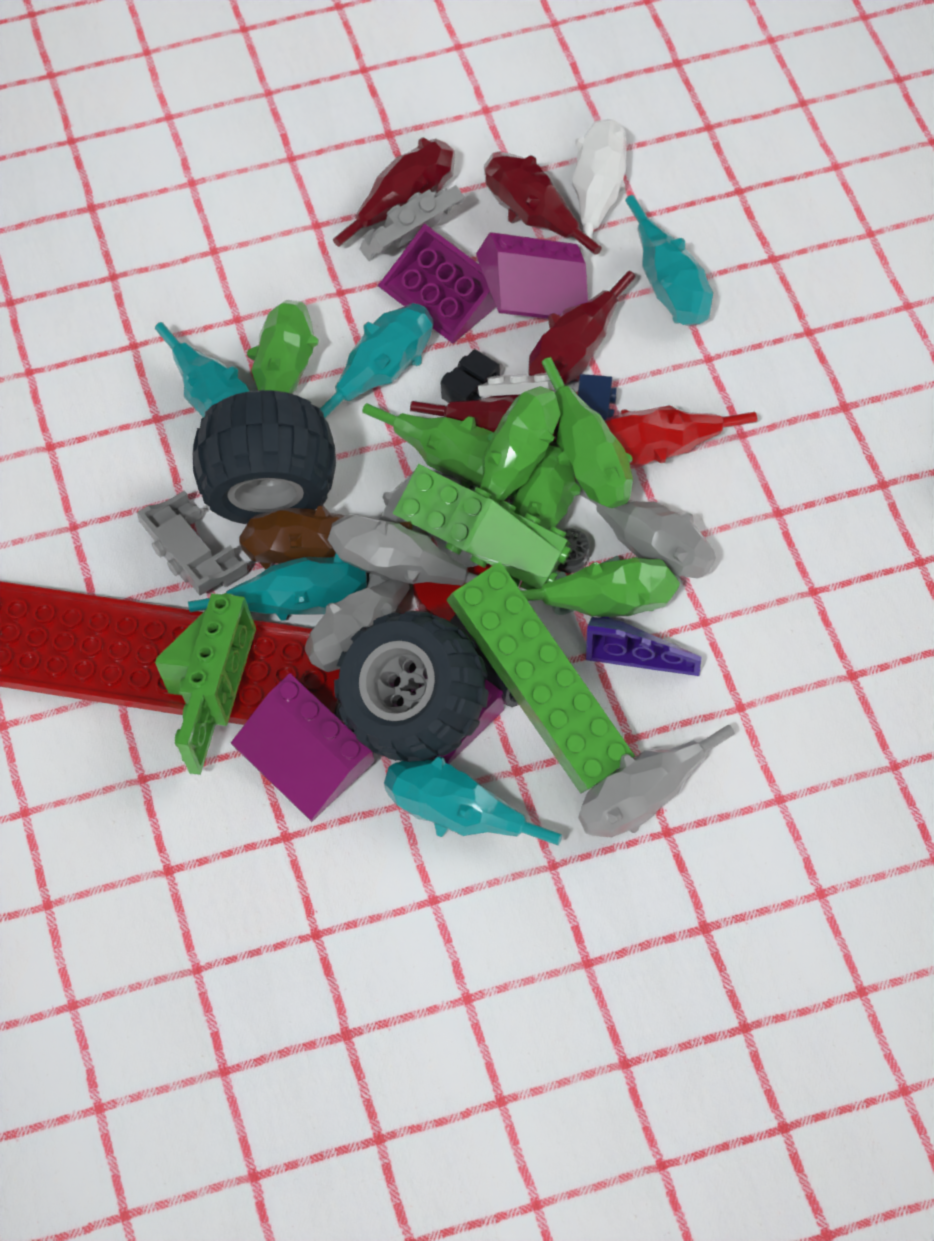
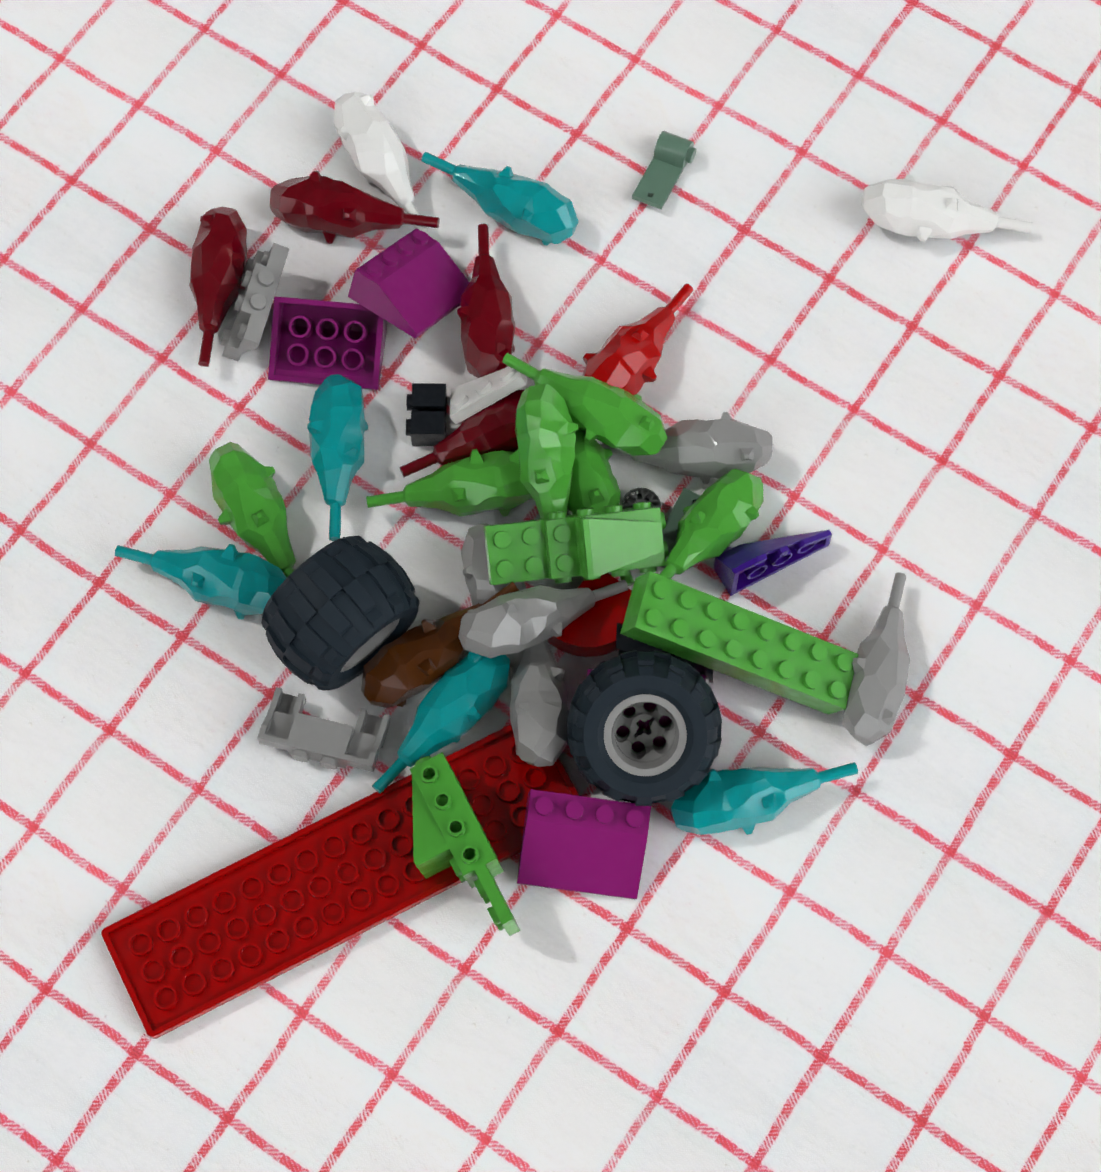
camera: 40 degrees left, 10 degrees up
dark blue brick [578,374,617,420] -> none
none -> sand green door [632,131,697,210]

